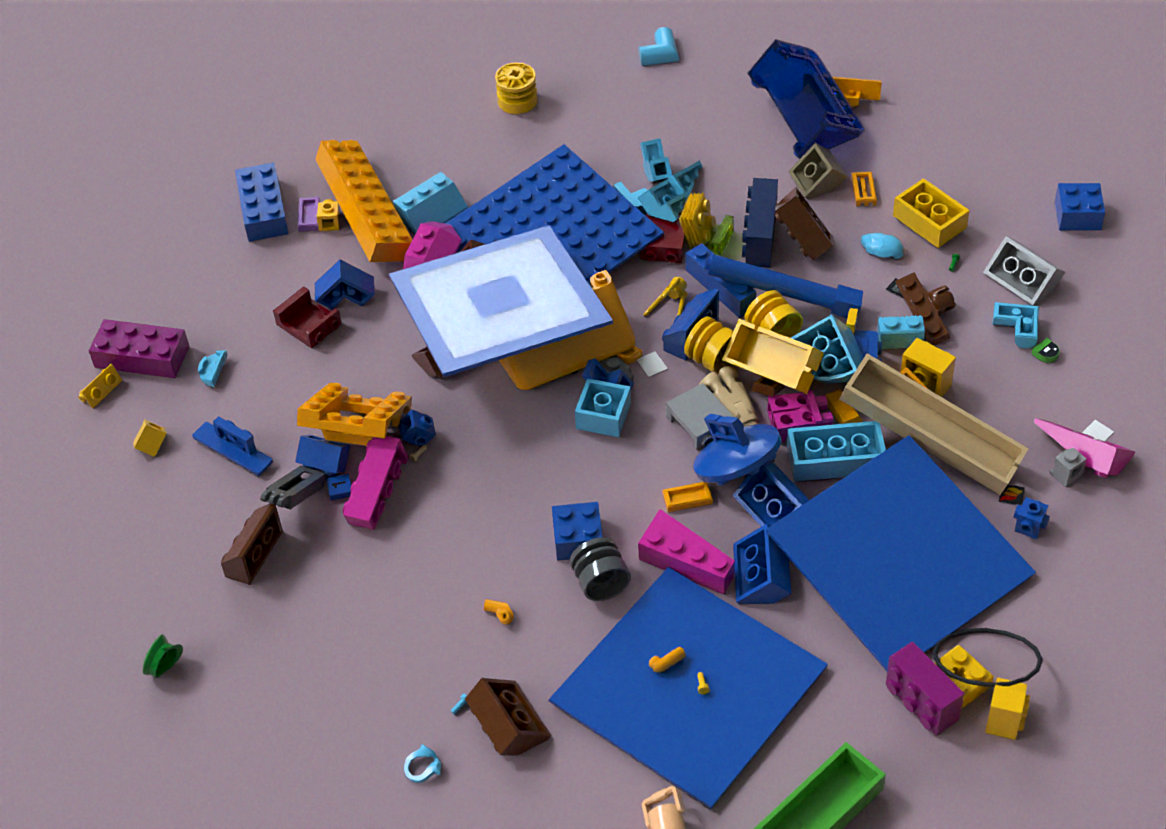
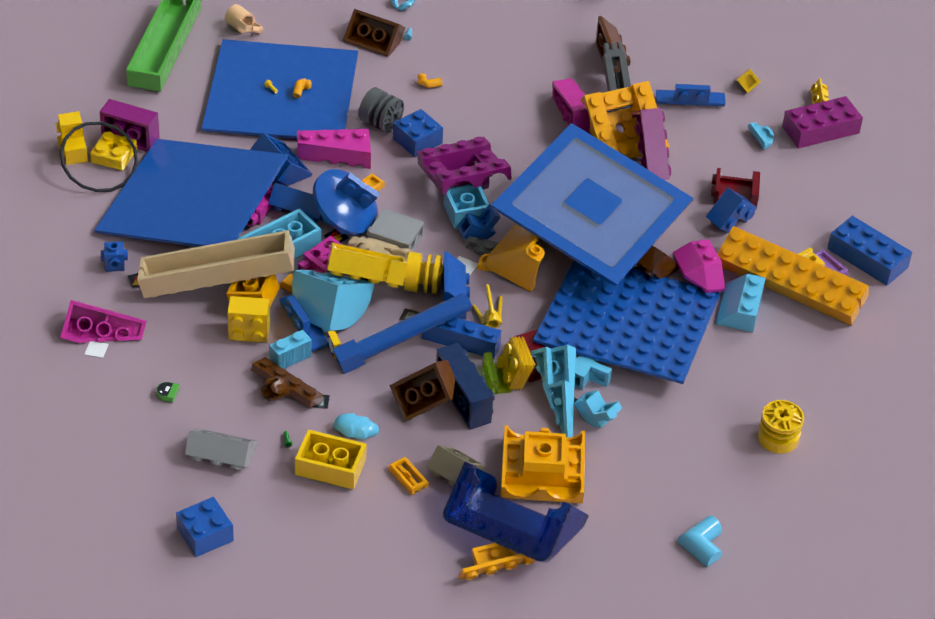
camera: 140 degrees right, 5 degrees down
yellow wheel [744,290,803,338] -> none
medium azure brick [992,302,1039,348] -> none
light grey brick [1049,448,1087,487] -> none
none -> magenta piece [417,136,512,195]
none -> light orange piece [500,425,585,503]
none -> magenta wedge [631,108,671,180]

